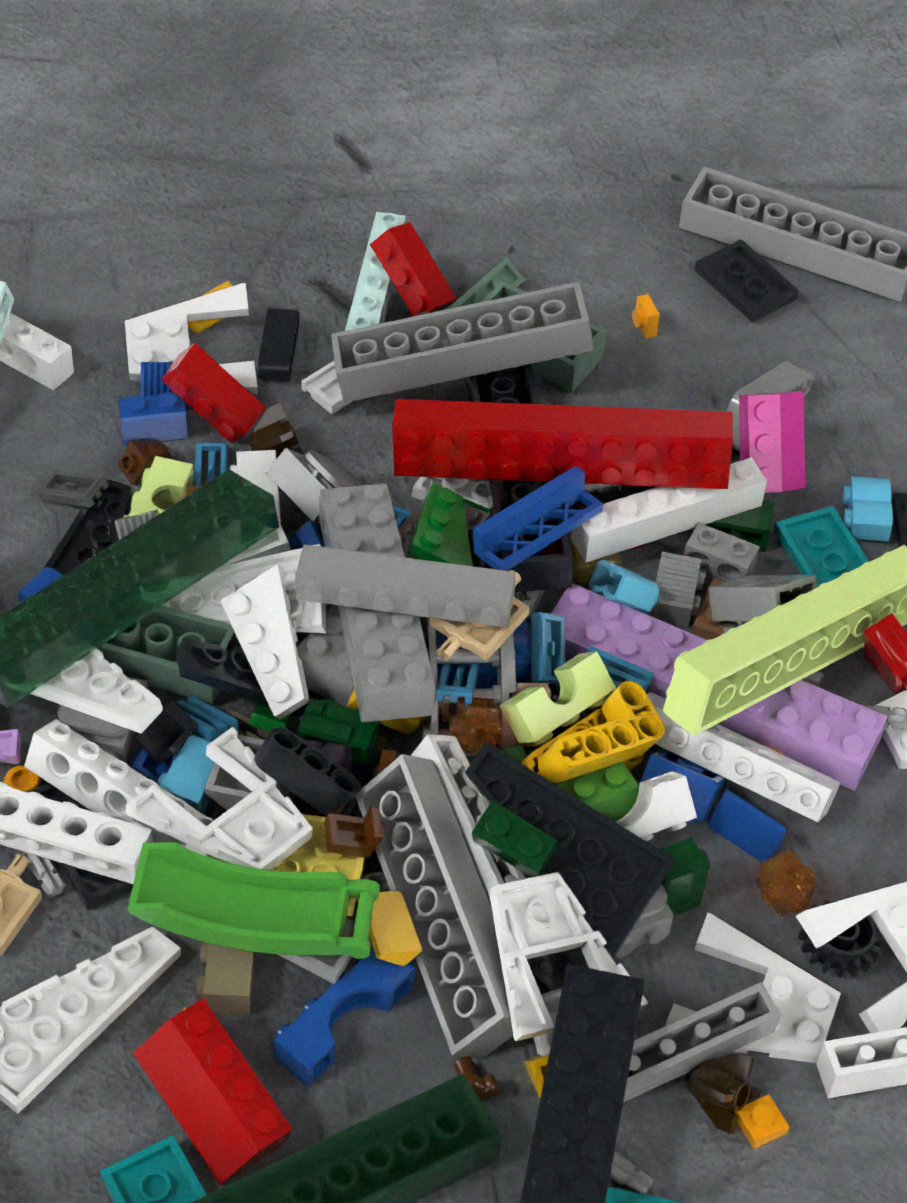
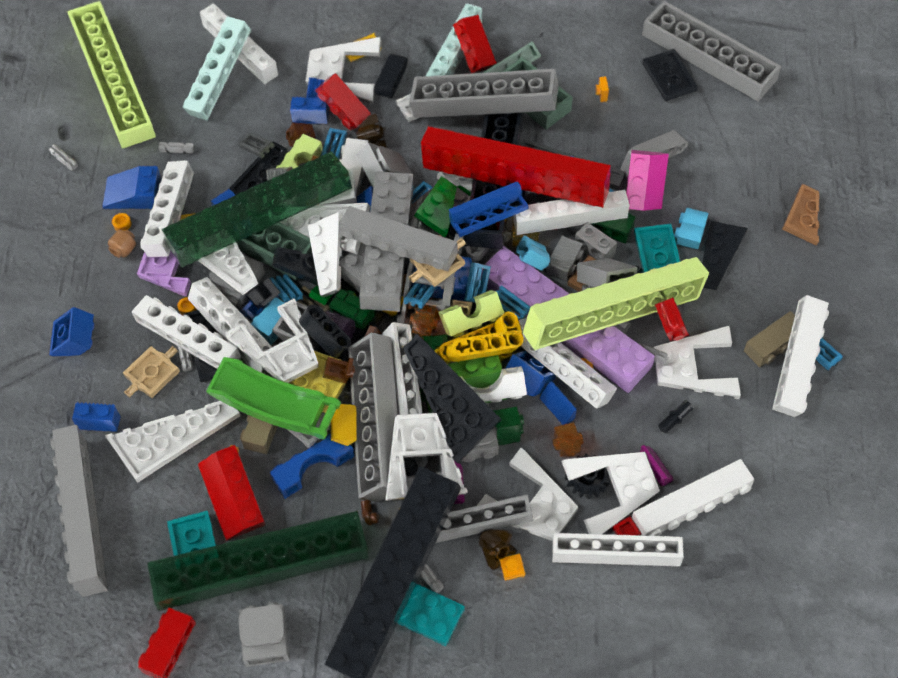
camera: 20 degrees right, 10 degrees up
dark green brick [472,800,557,878] -> none

